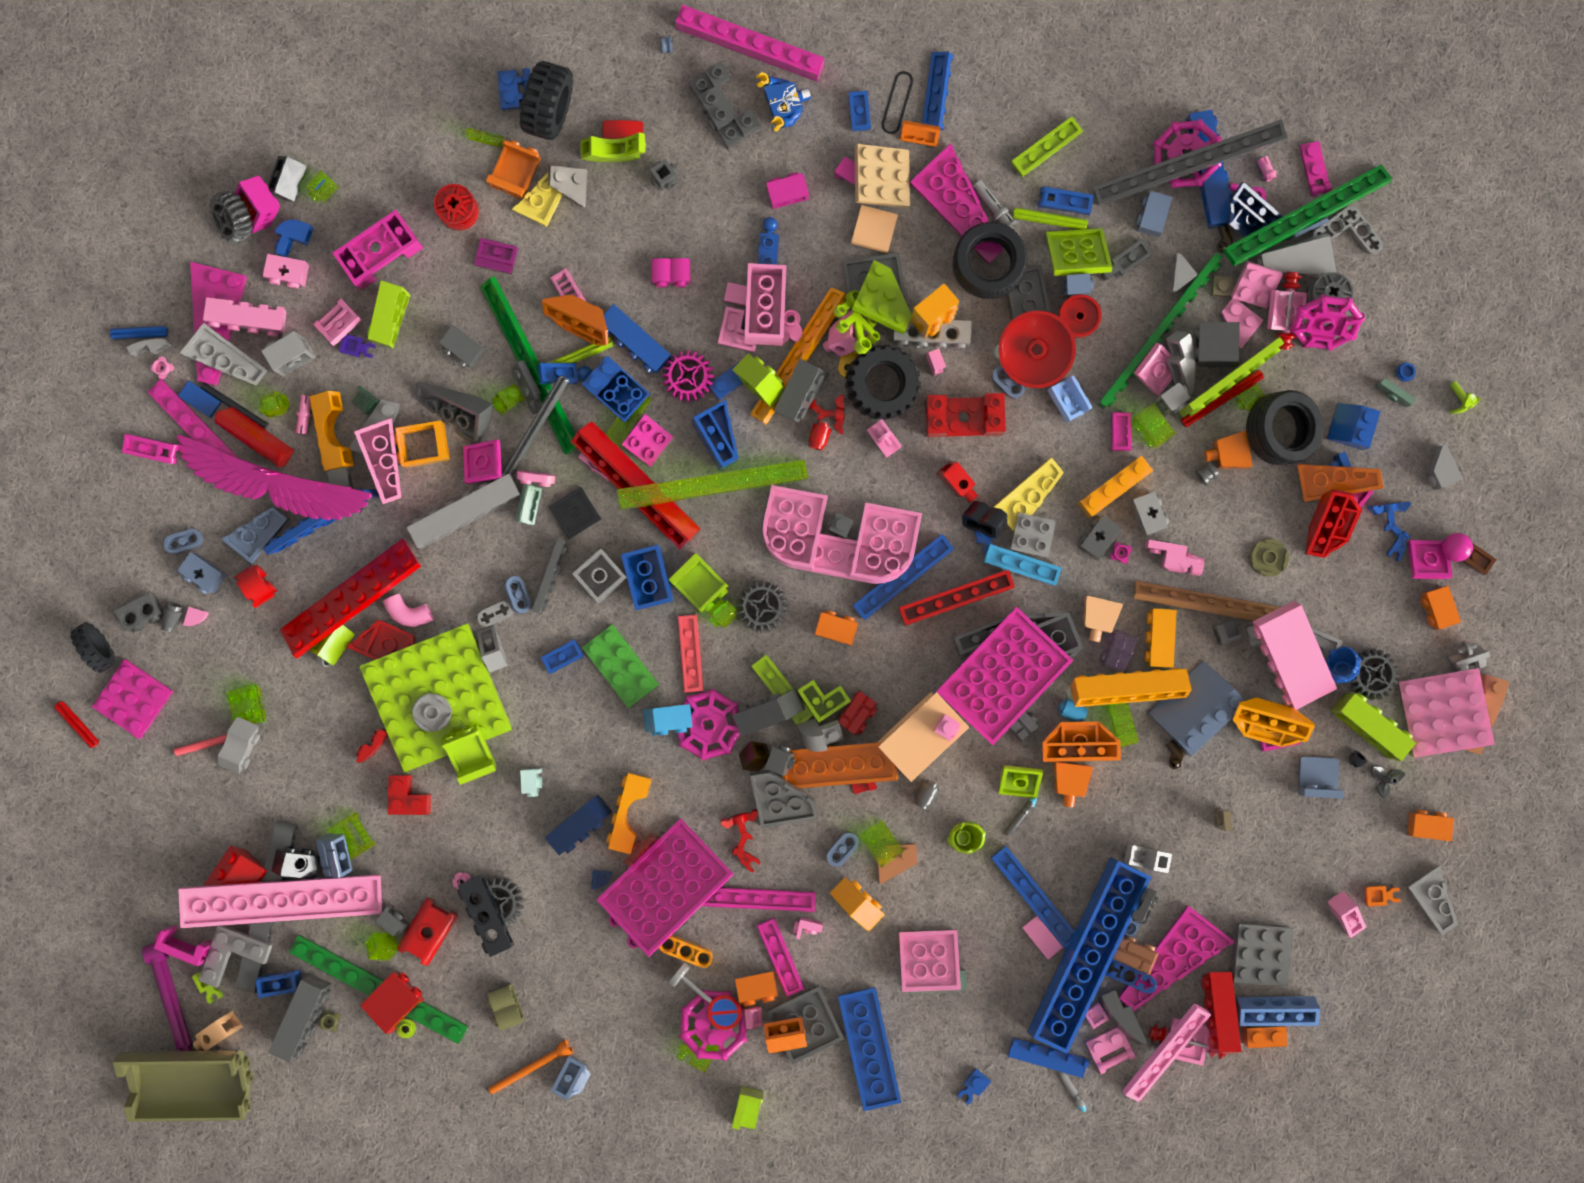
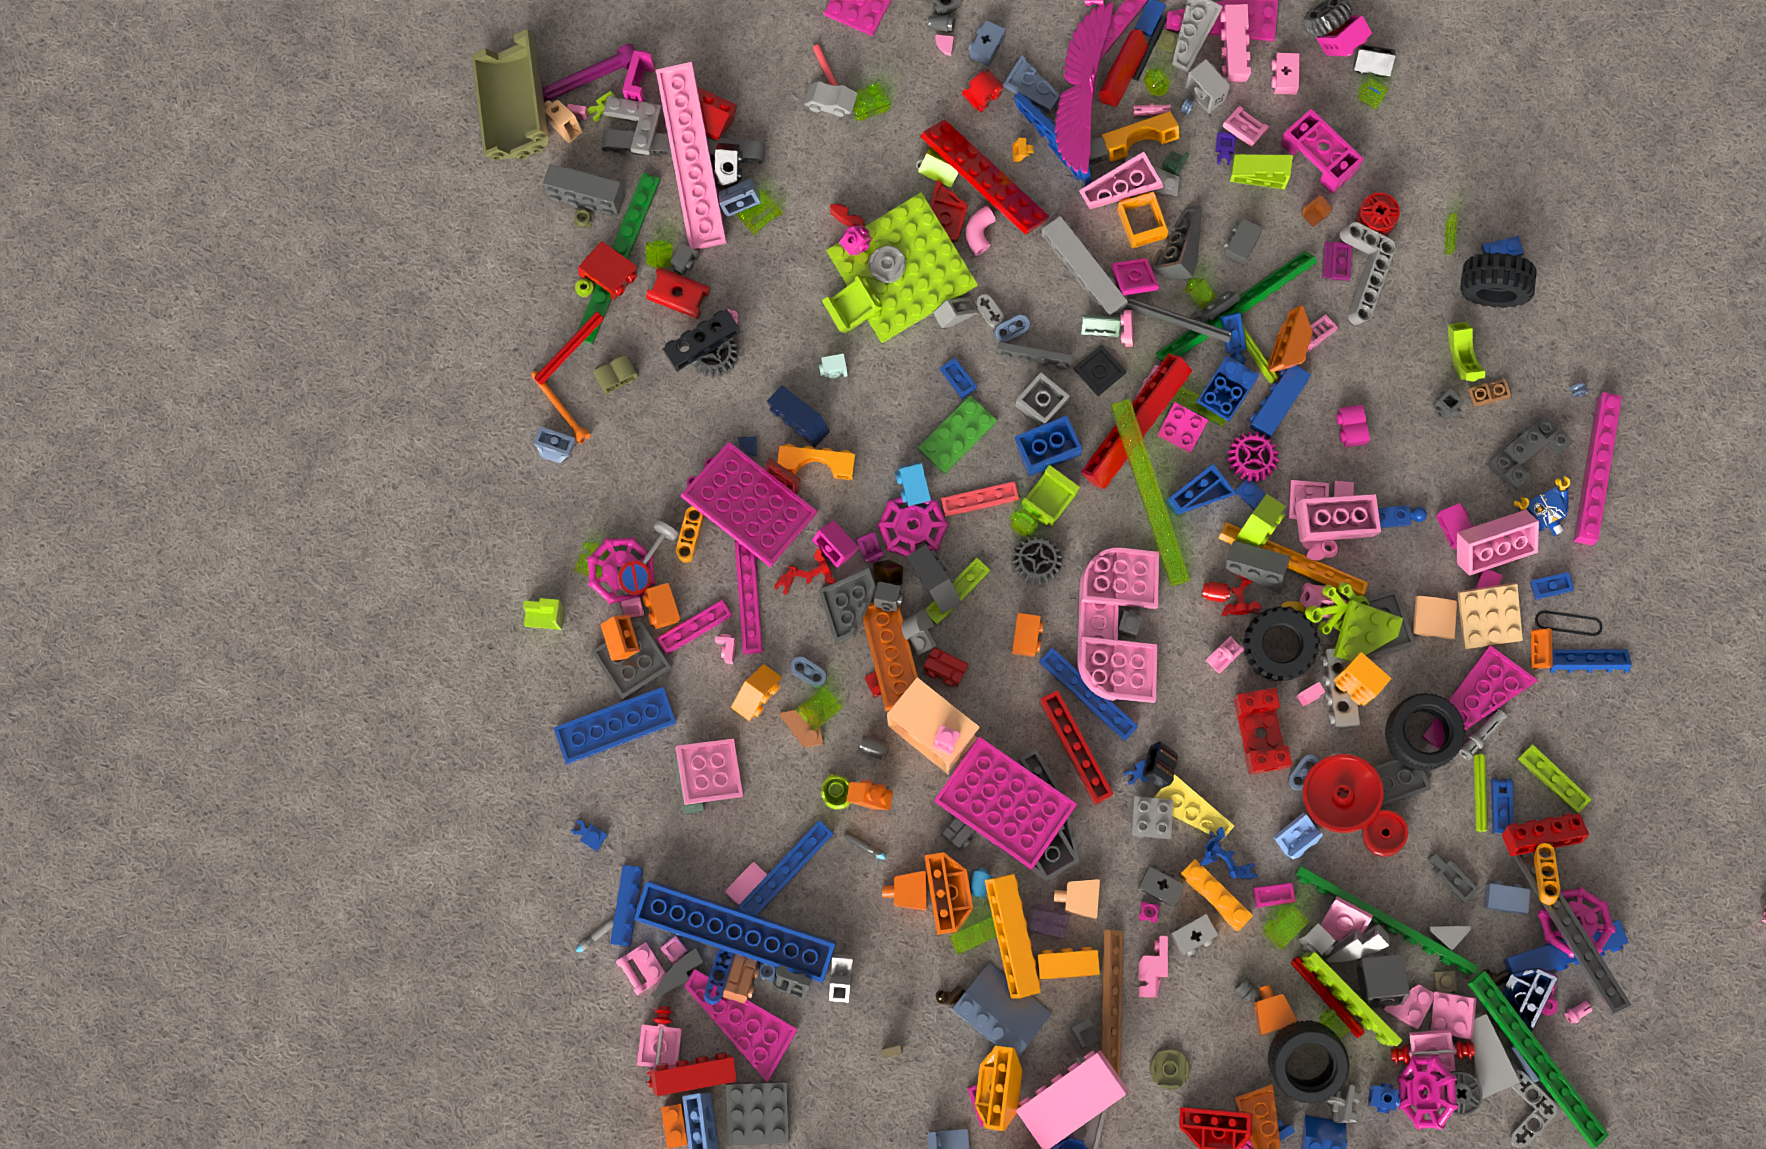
camera: 85 degrees right, 10 degrees down
sand blue plate [164,529,204,554] -> none
blue brick [256,969,302,998] -> none
blue brick [275,220,314,258] -> none
red brick [388,775,431,815] -> none
orange panel [486,140,541,200] -> none
light yellow wing [512,173,562,227] -> none
wing [548,166,588,207] -> none
red slope [602,120,643,139] -> none
lime brick [798,680,851,722] -> none
red torso [936,461,978,503] -> none
dark azure plate [983,544,1062,586] -> none
lime slope [998,764,1043,798] -> none
lime plate [1045,228,1112,276] -> none
sand blue brick [1061,274,1094,297] -> none
bright pink plate [1122,1003,1211,1102] -> none
dark pink plate [1299,141,1332,197] -> none
none -> red axle [534,312,604,385]
none -> bright pink tile [567,104,588,120]
none -> dark pink brick [812,520,859,568]
none -> dark pink brick [839,226,873,255]
none -> orange brick [846,780,893,810]
none -> magenta bracket [856,531,884,563]
none -> light orange tile [1012,137,1034,162]
none -> olive plate [1156,29,1179,53]
none -> sand blue bush [1180,97,1195,116]
none -> blue piece [1200,827,1258,880]
none -> dark orange panel [1301,195,1333,227]
none -> light grey hips [1327,1084,1361,1124]
none -> light grey beam [1340,222,1396,325]
none -> blue brick [1367,1083,1401,1114]
none -> bright pink brick [1457,510,1539,576]
none -> medium nougat slope [1468,379,1511,407]
none -> red brick [1501,813,1589,856]
none -> light orange beam [1534,843,1560,905]

